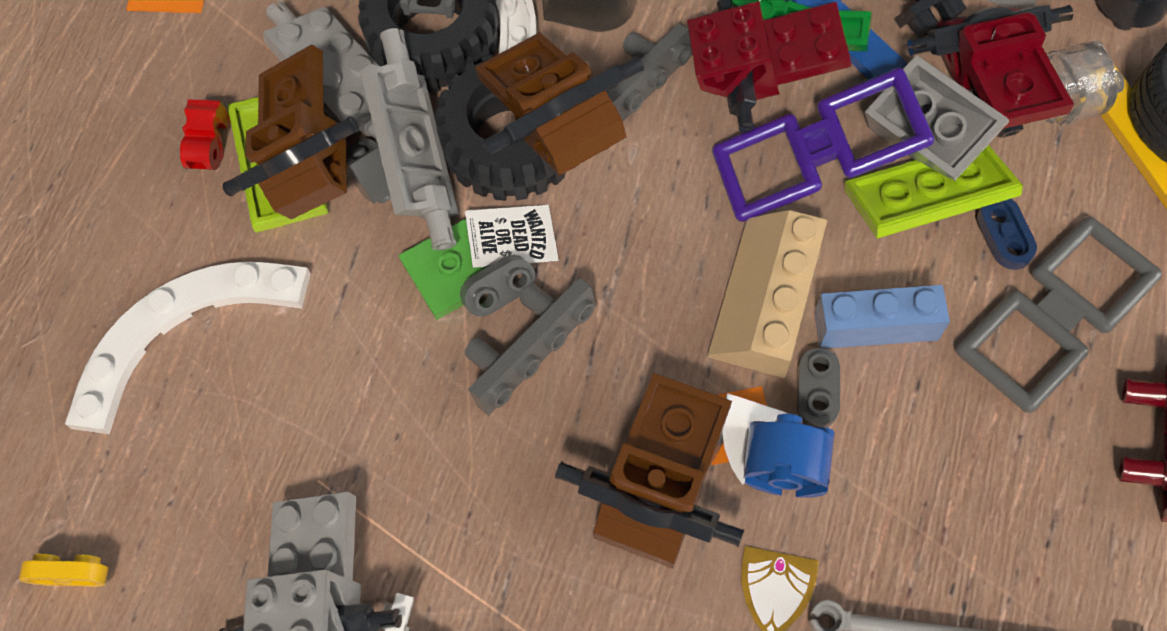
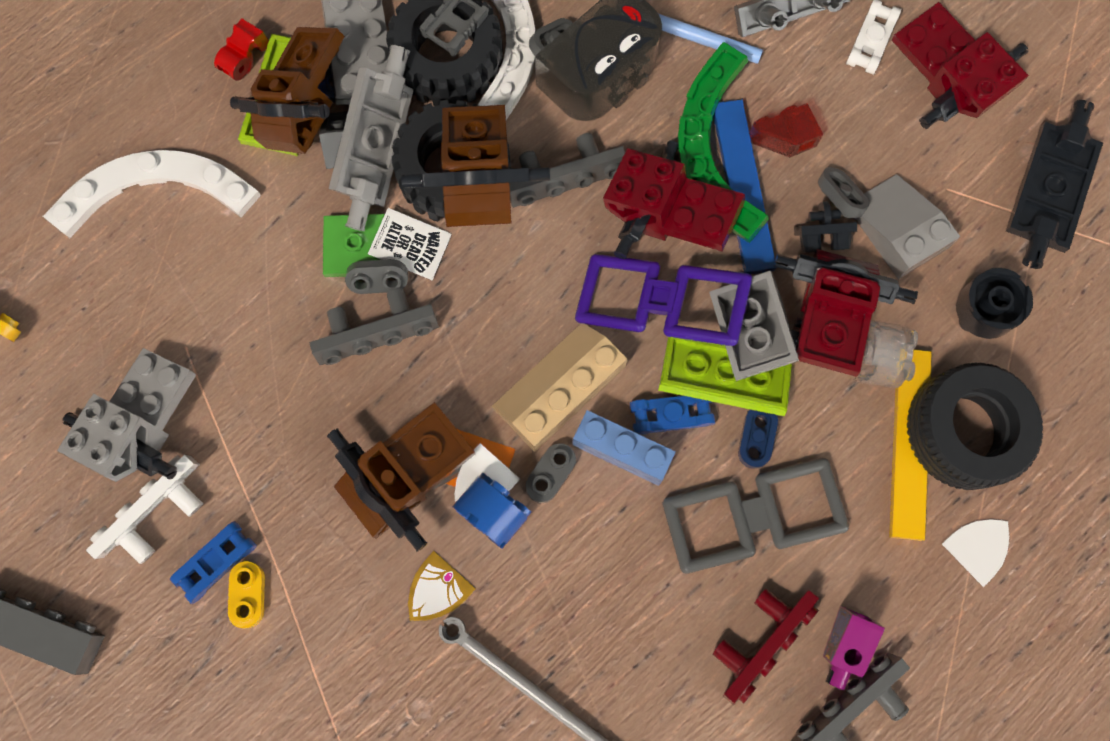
camera: 25 degrees right, 10 degrees up
none -> blue plate [630,396,716,435]

